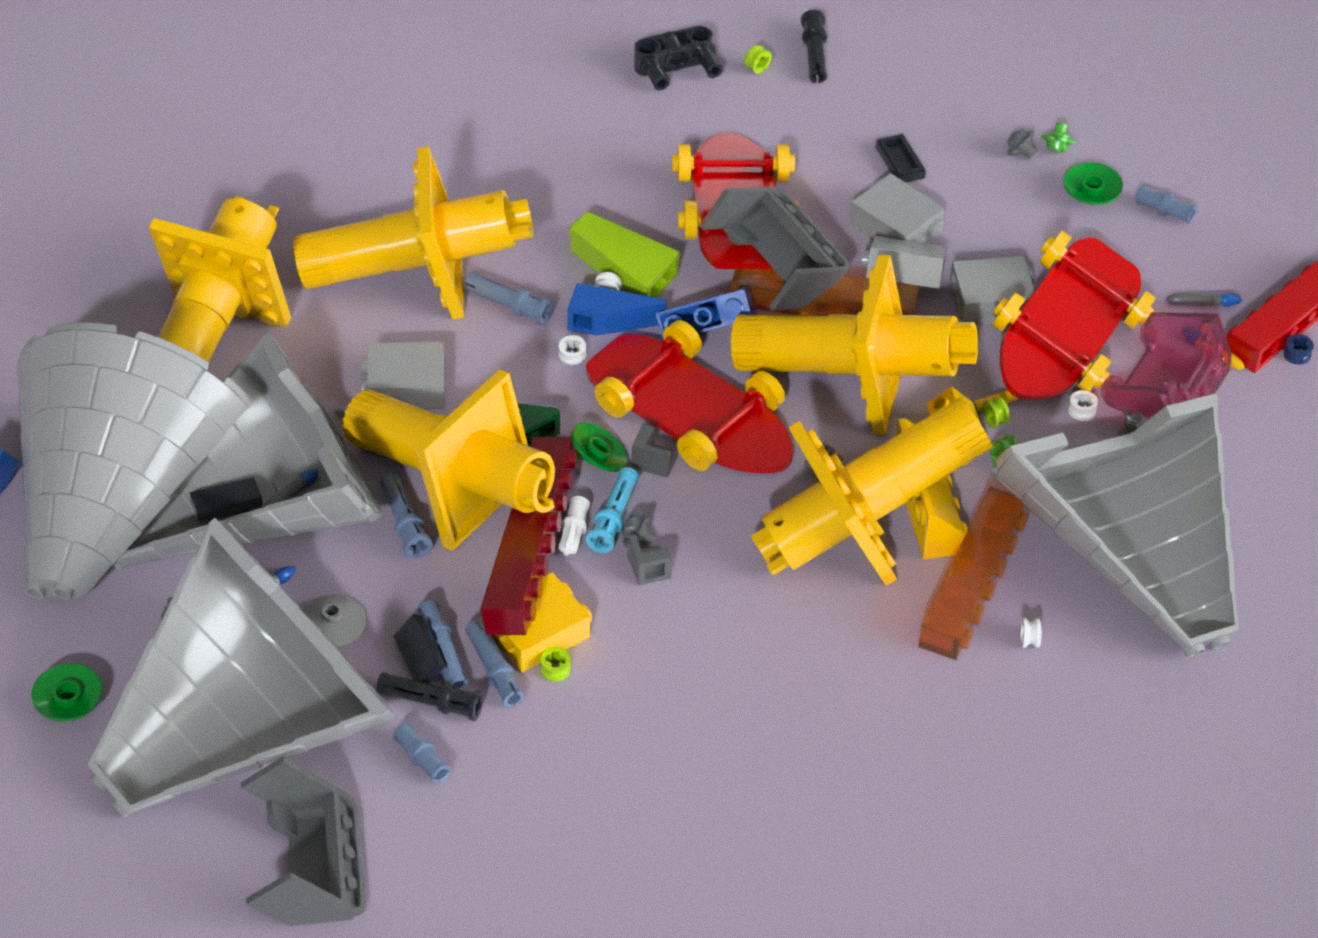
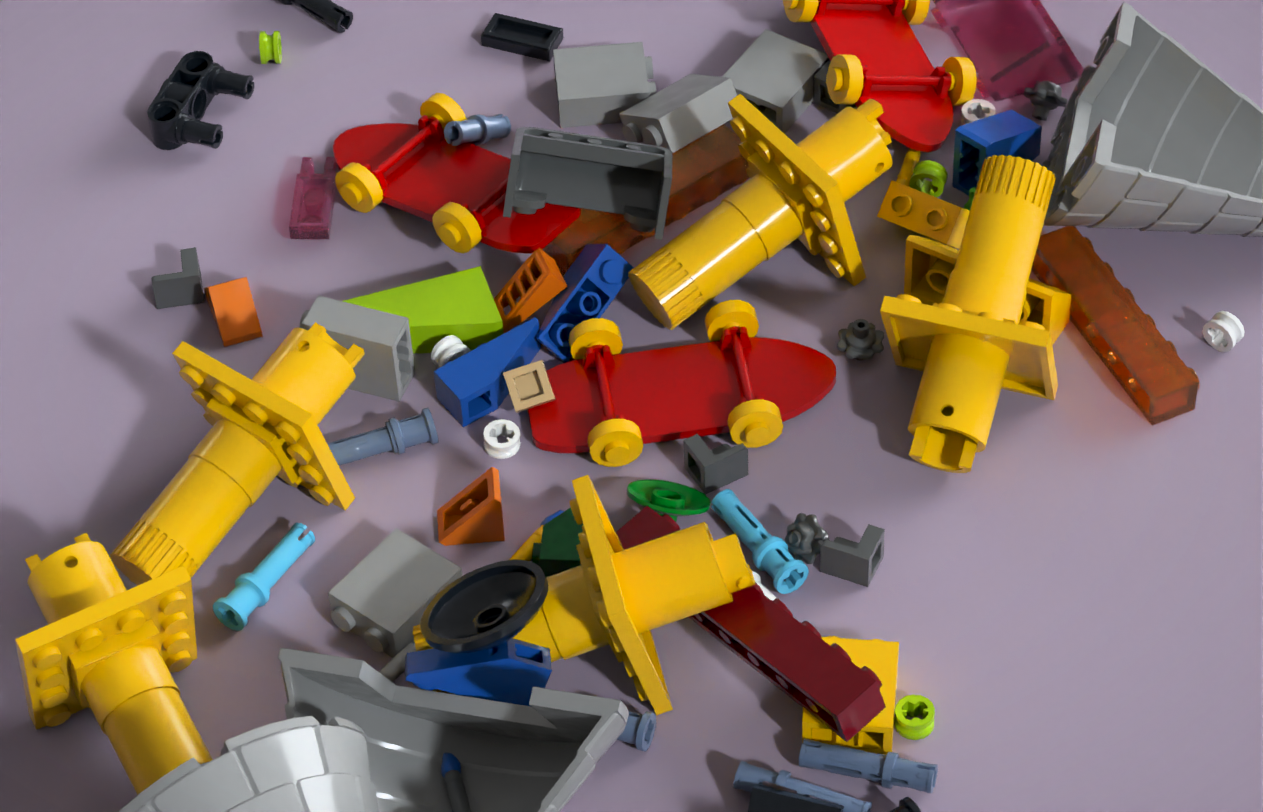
camera: 45 degrees left, 0 degrees up
none -> dark grey panel [151,247,204,309]
none -> orange slope [204,277,263,347]
none -> medium azure pin [213,523,315,631]
none -> clear pink hinge [289,157,337,239]
none -> light grey brick [299,295,415,402]
none -> blue slope [405,638,552,706]
none -> black dish [420,560,549,654]
none -> orange slope [437,467,505,546]
none -> sand blue pin [444,114,511,146]
none -> orange slope [494,248,568,333]
none -> tan plate [503,360,556,413]
none -> blue slope [952,110,1042,196]

